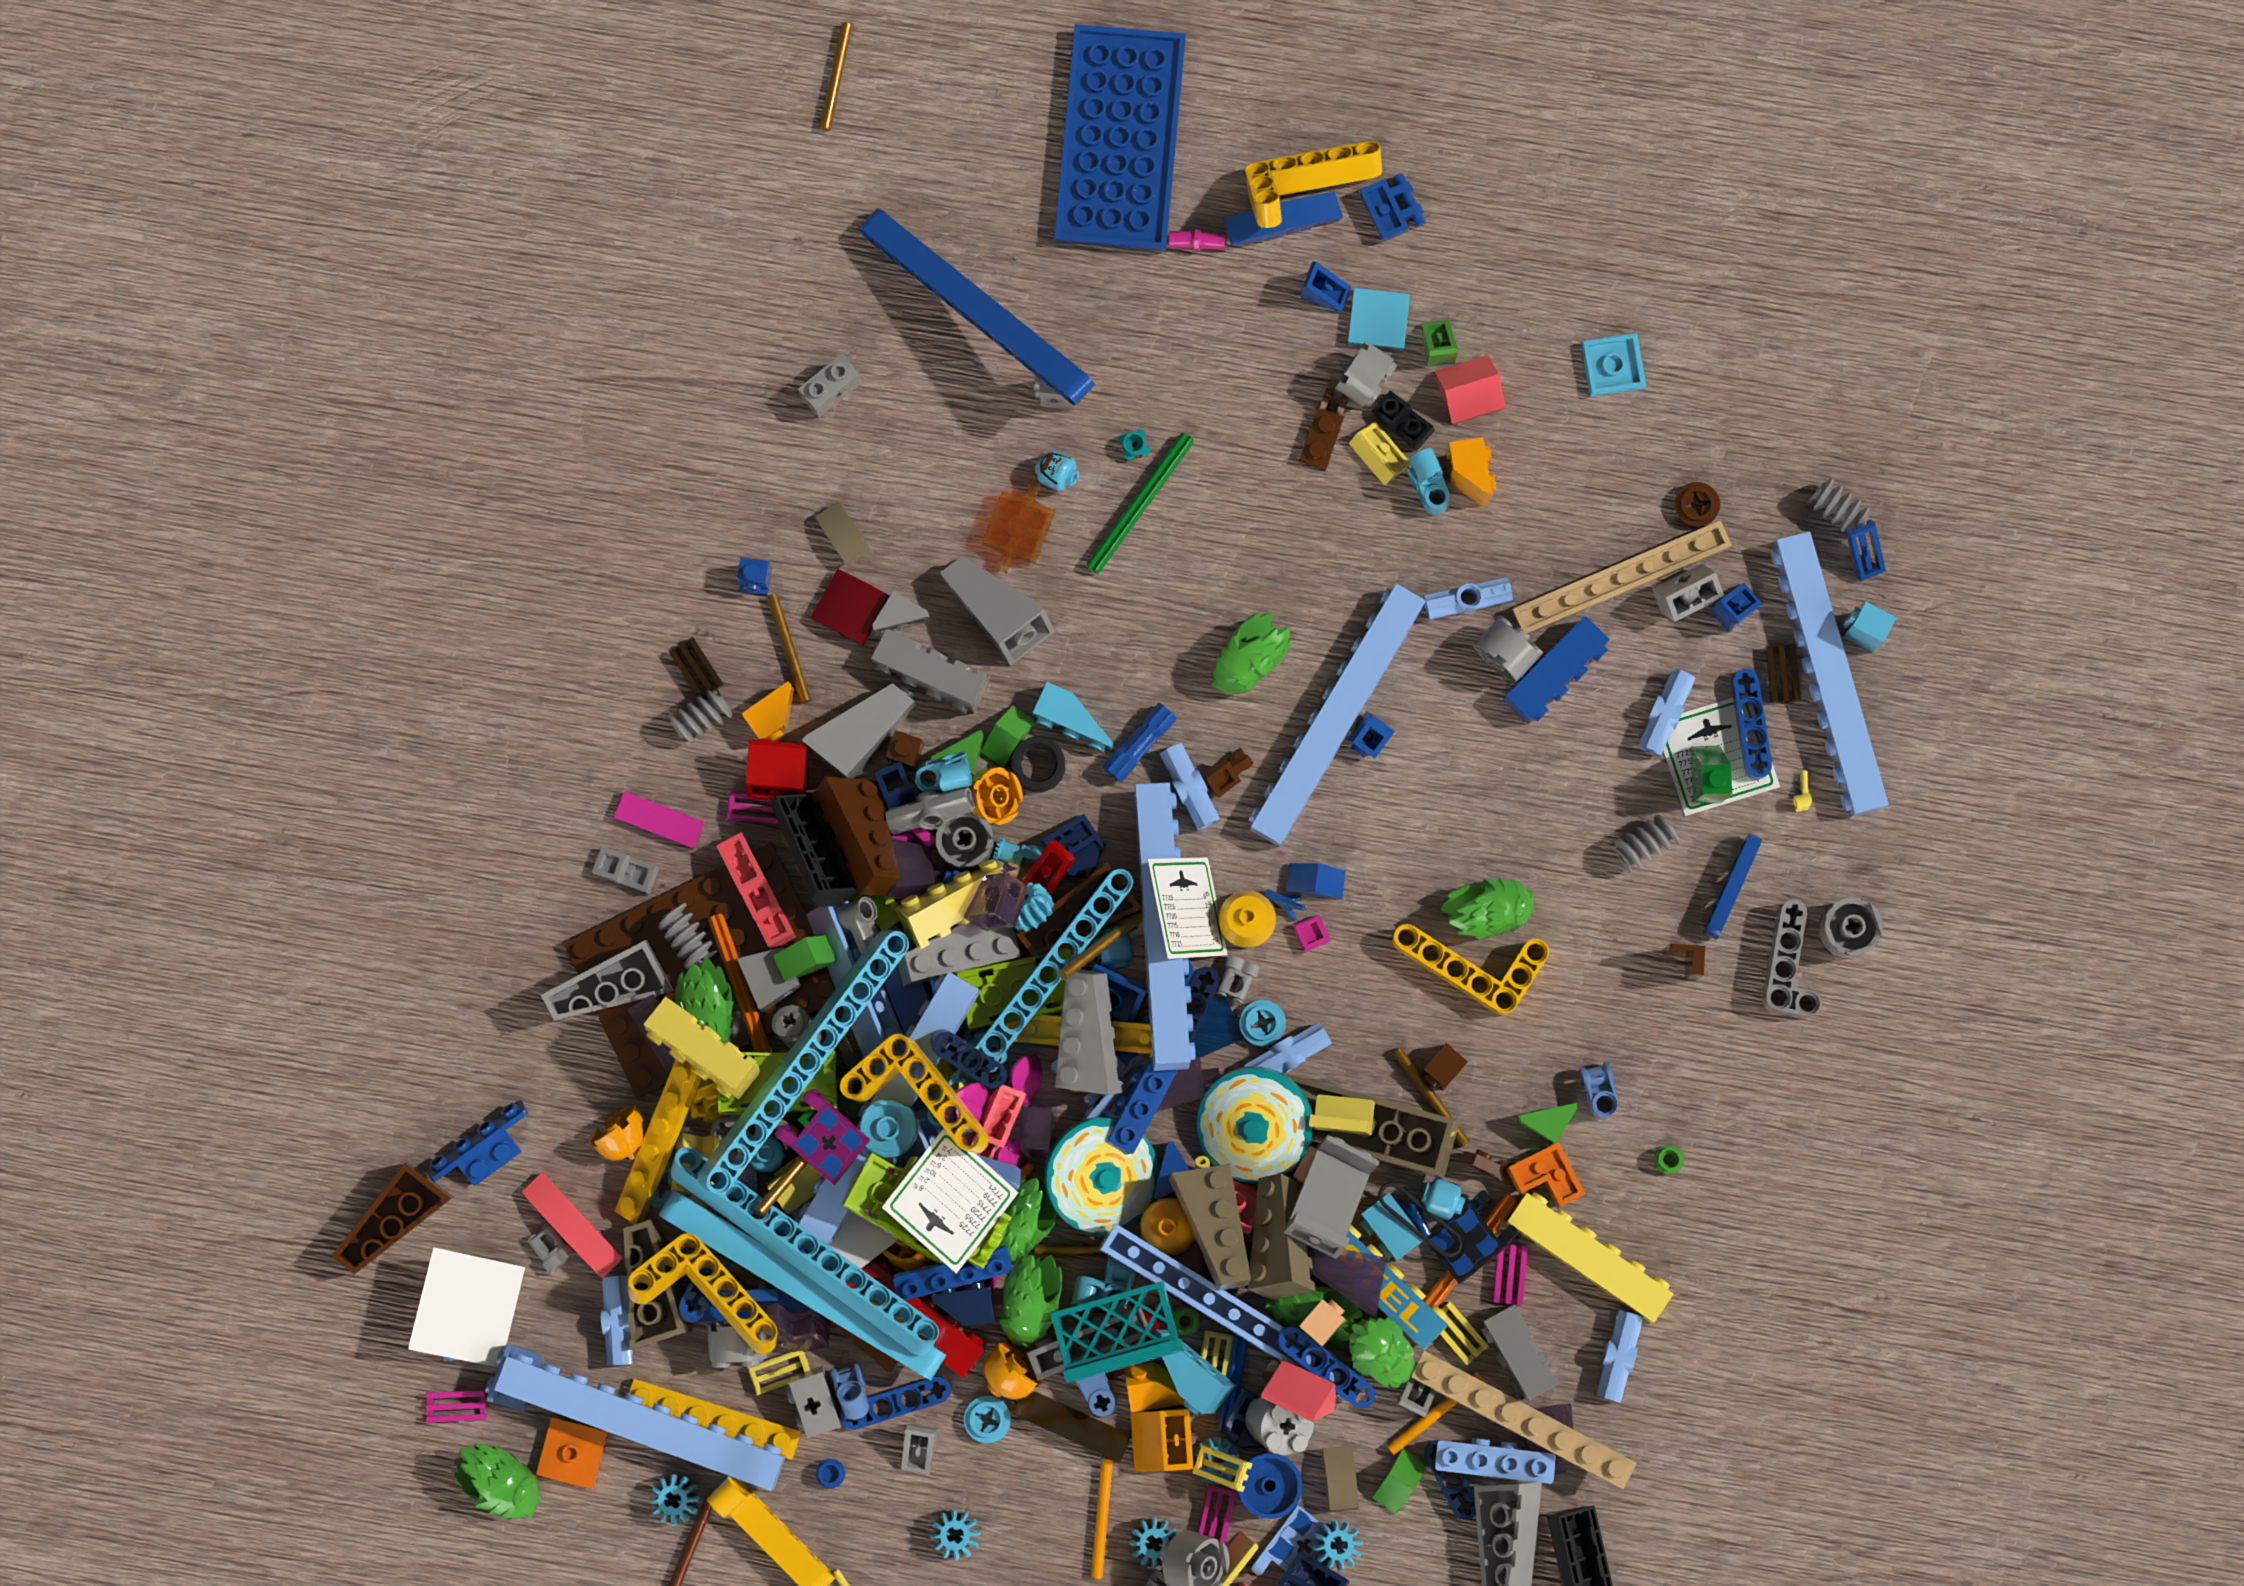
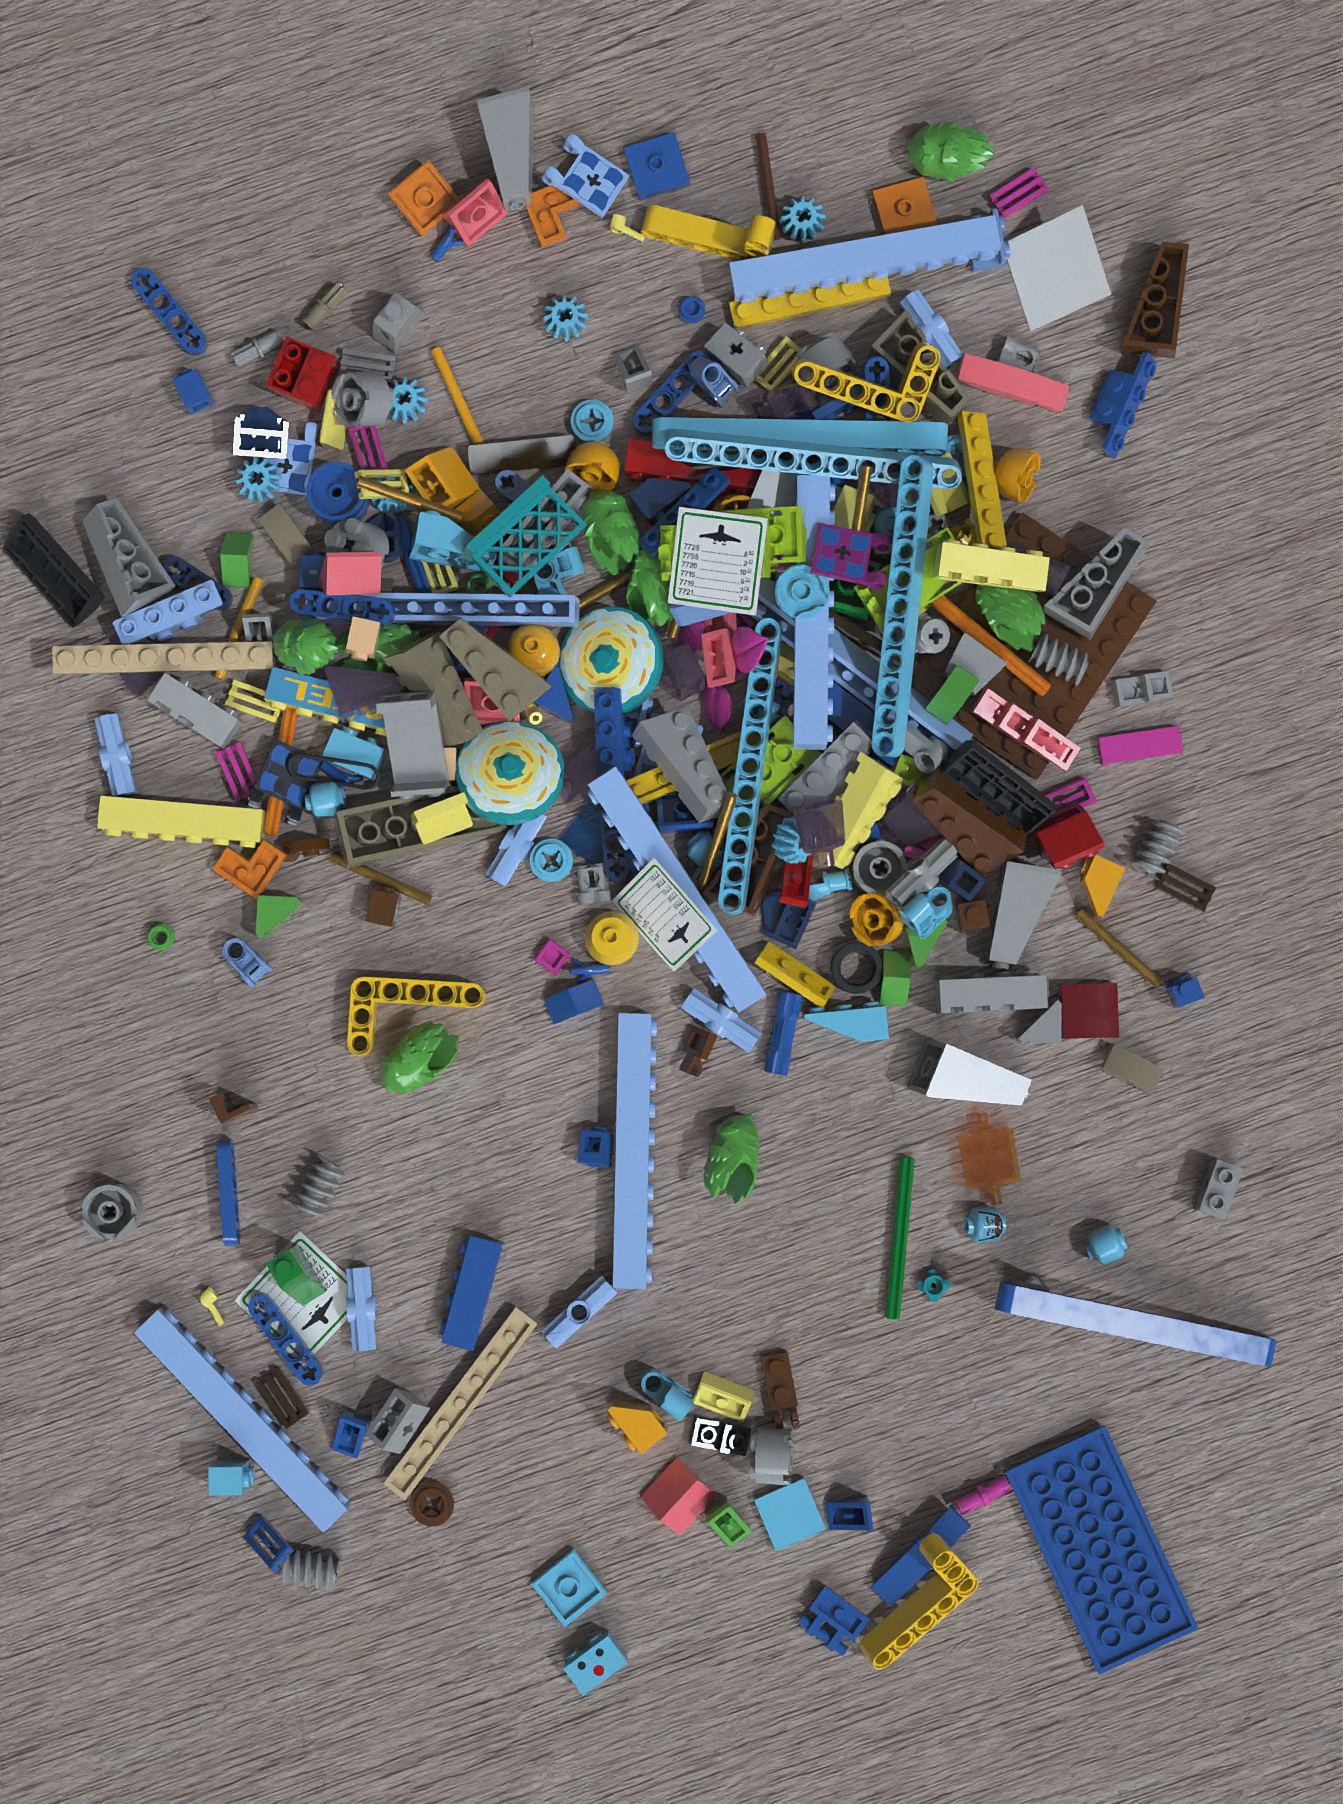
camera: 150 degrees right, 5 degrees up
yellow beam [840,1034,989,1154] -> none
dark blue beam [930,1029,1007,1089] -> none
light grey brick [1474,615,1543,683] -> none
light grey beam [1762,900,1821,1018] -> none
none -> blue brick [299,551,325,592]
none -> pearl gold bar [357,475,463,523]
none -> medium azure brick [563,1631,628,1696]
none -> yellow plate [754,941,836,1008]
none -> medium azure head [1085,1225,1128,1265]

